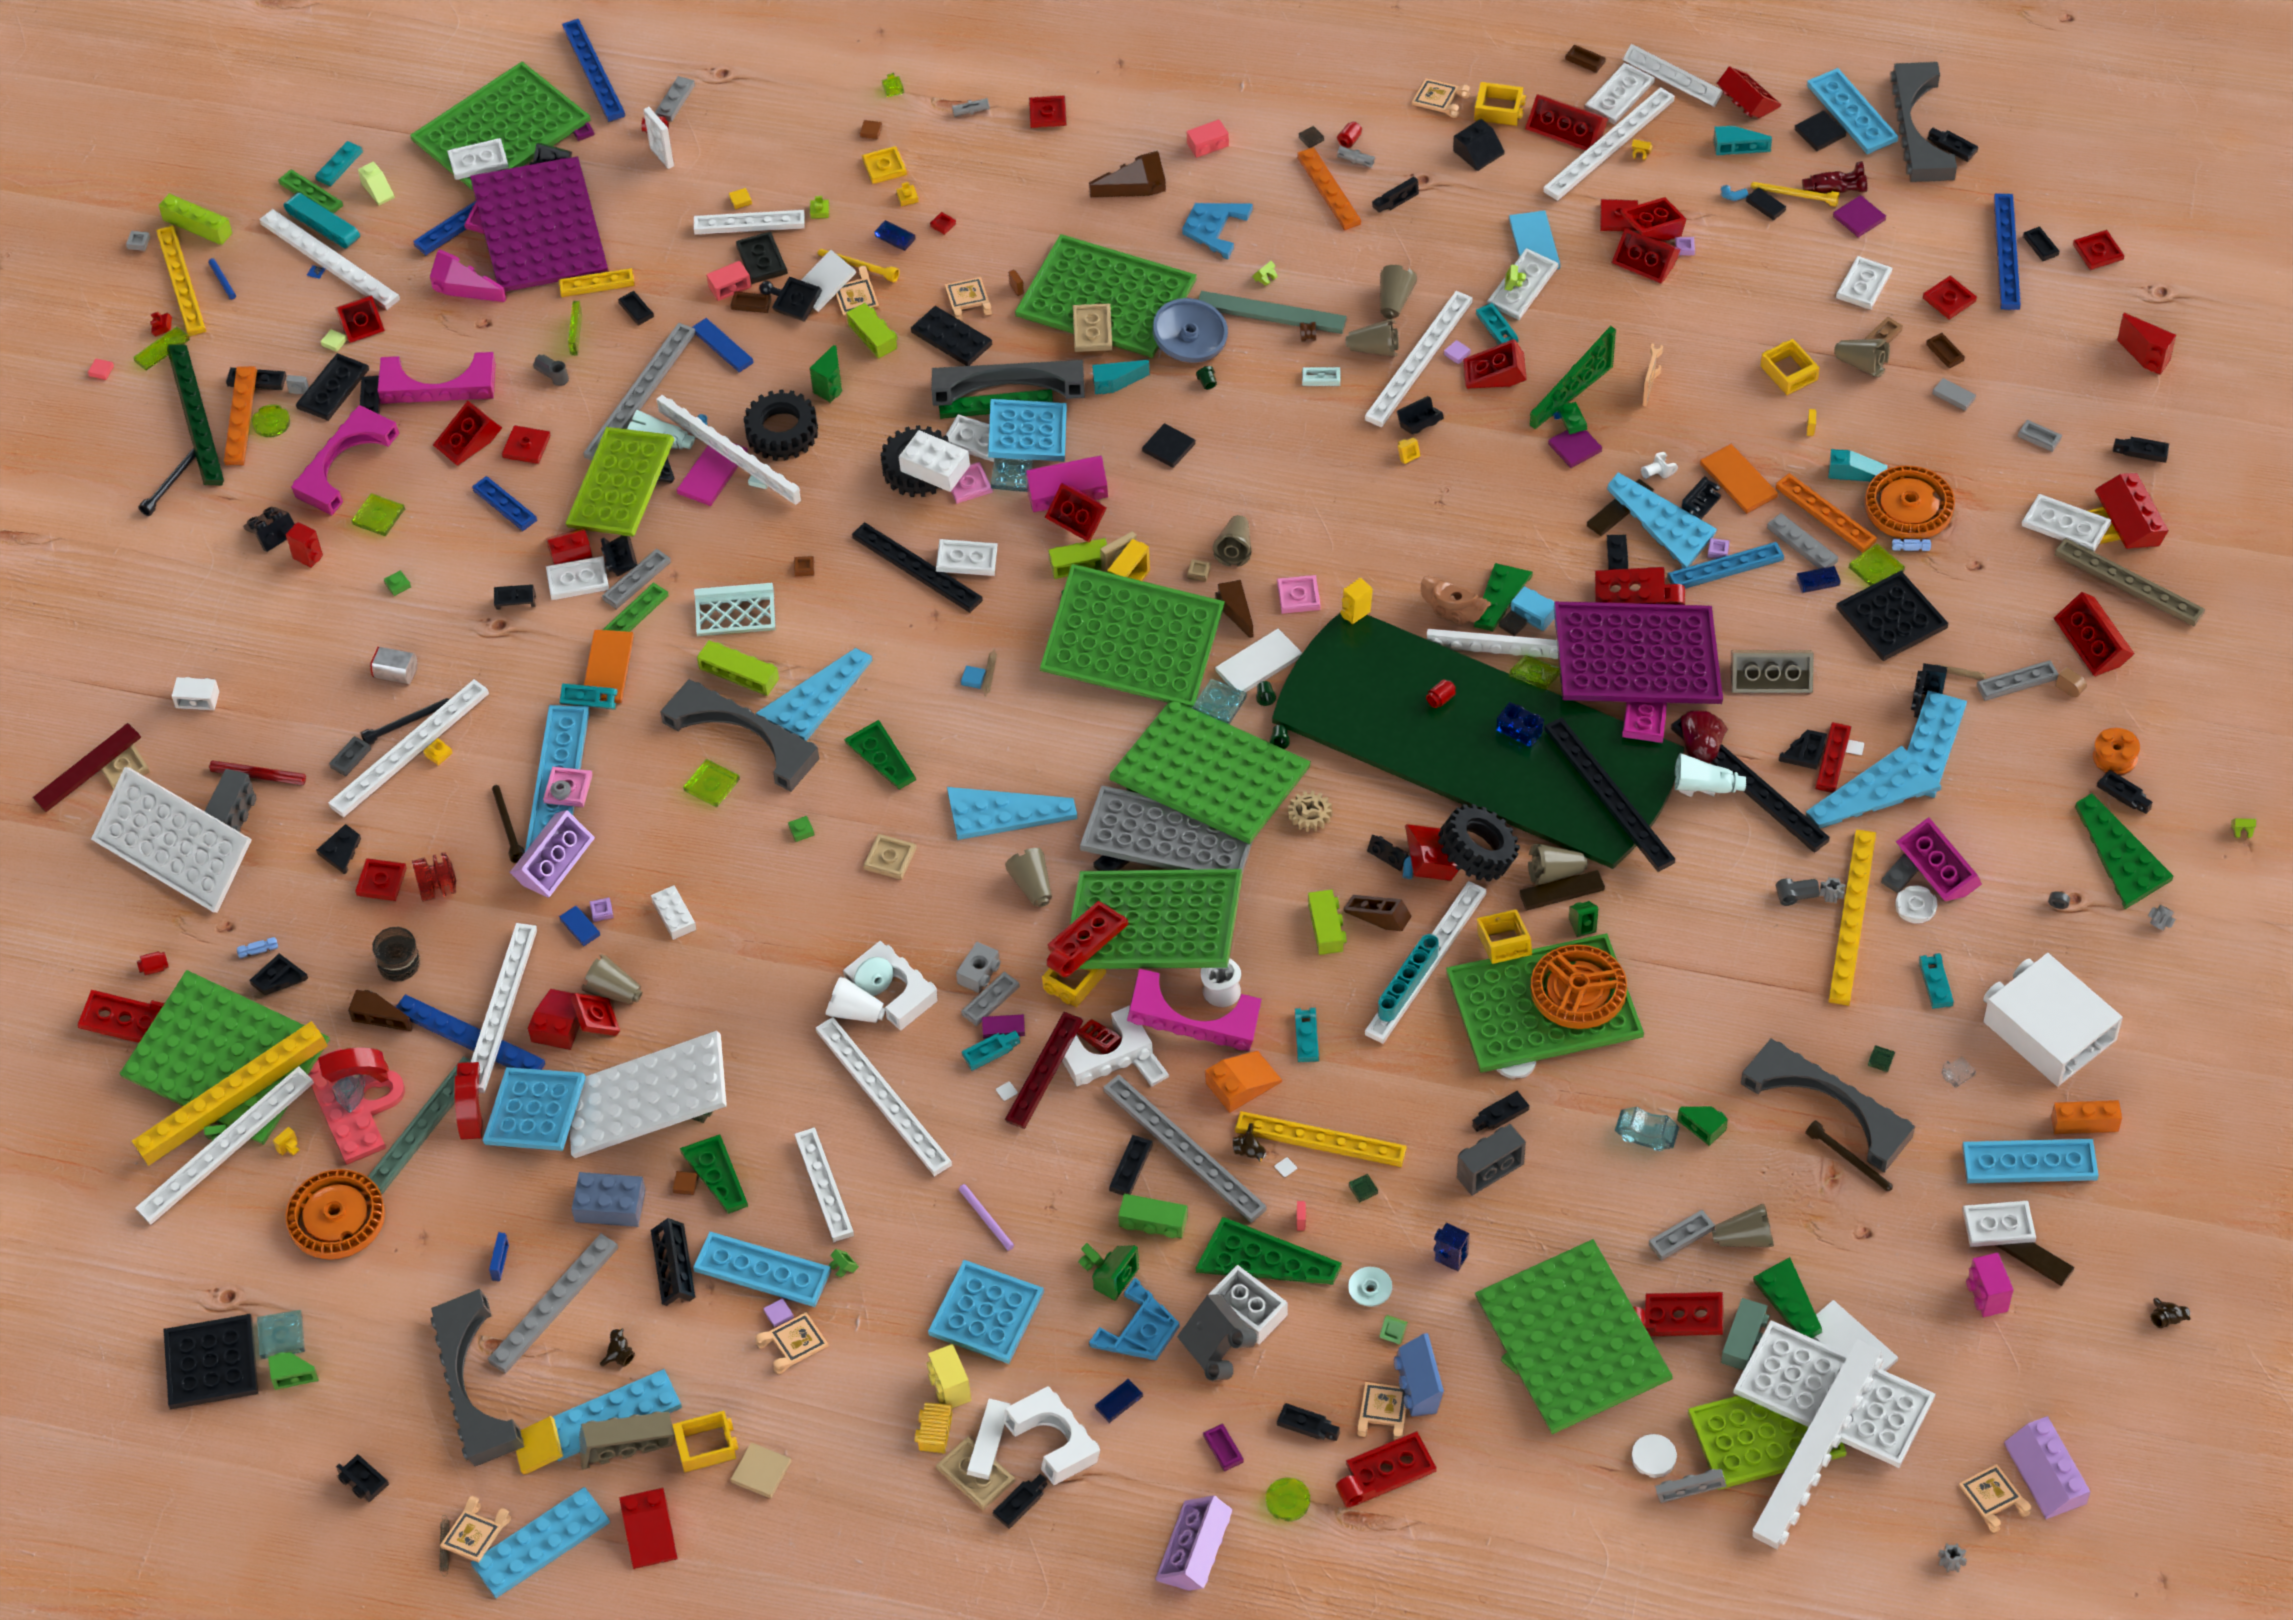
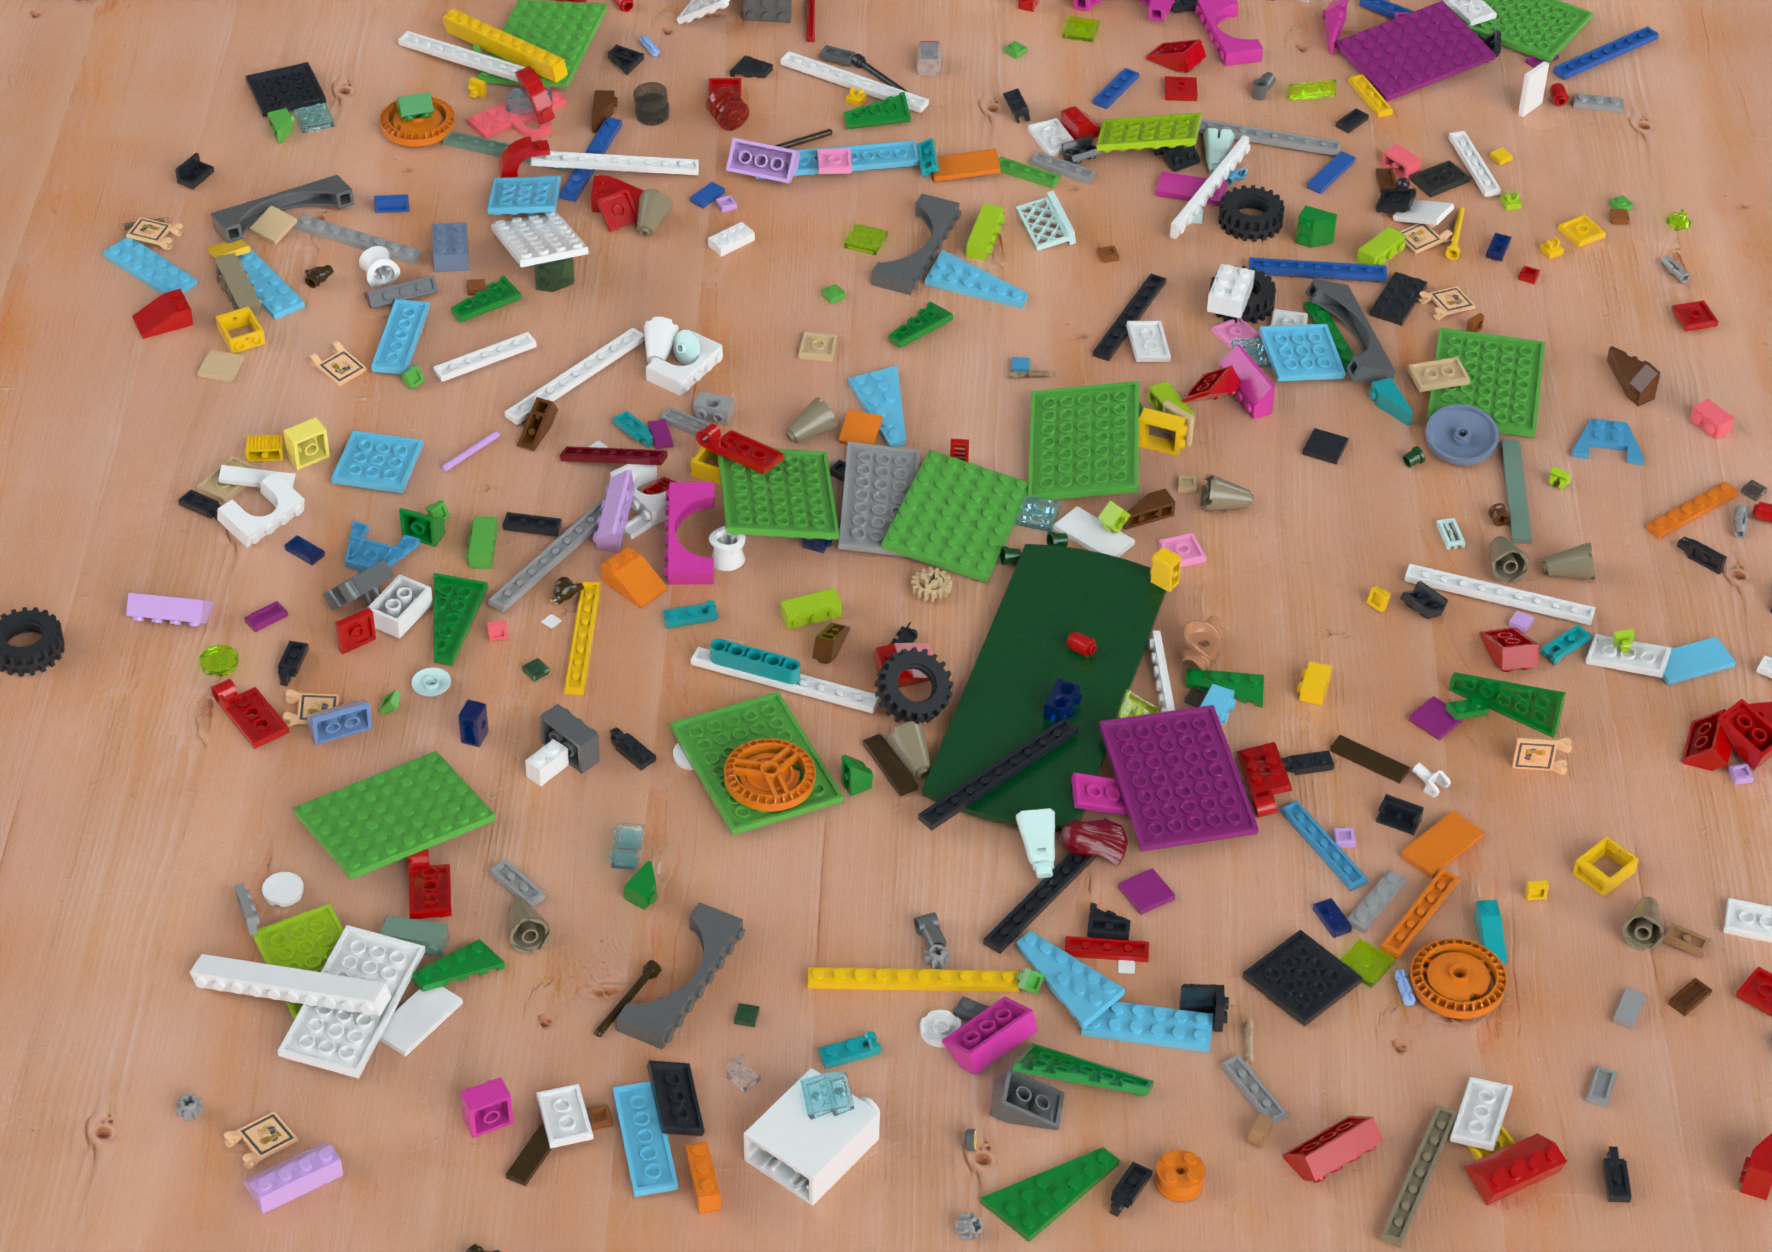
camera: 75 degrees right, 10 degrees down
light grey plate [550,780,571,800] -> none
lavender tile [763,1298,794,1328] -> none
yellow window [1477,909,1532,964] -> none
medium azure wing [1607,472,1717,568] -> none
dark tan slope [1731,650,1814,693] -> none
none -> tan tile [249,205,298,245]
none -> red plate [335,608,376,655]
none -> white hat [359,246,400,288]
none -> slope [395,92,434,121]
none -> reddish brown slope [517,397,558,451]
none -> white brick [525,739,569,787]
none -> dark orange tile [587,1104,613,1130]
none -> lavender slope [593,470,635,553]
none -> black tile [647,1060,705,1136]
none -> clear light blue slope [800,1072,855,1120]
none -> orange tile [838,409,883,445]
none -> green wing [843,92,911,130]
none -> red slope [950,438,969,462]
none -> dark grey slope [989,1068,1064,1130]
none -> green wing [1012,1043,1154,1096]
none -> bright green tile [1016,967,1045,994]
none -> lime brick [1097,501,1130,533]
none -> magenta tile [1118,868,1175,915]
none -> blue plate [1249,257,1387,282]
none -> yellow brick [1297,661,1332,706]
none -> bright green plate [1609,195,1633,211]

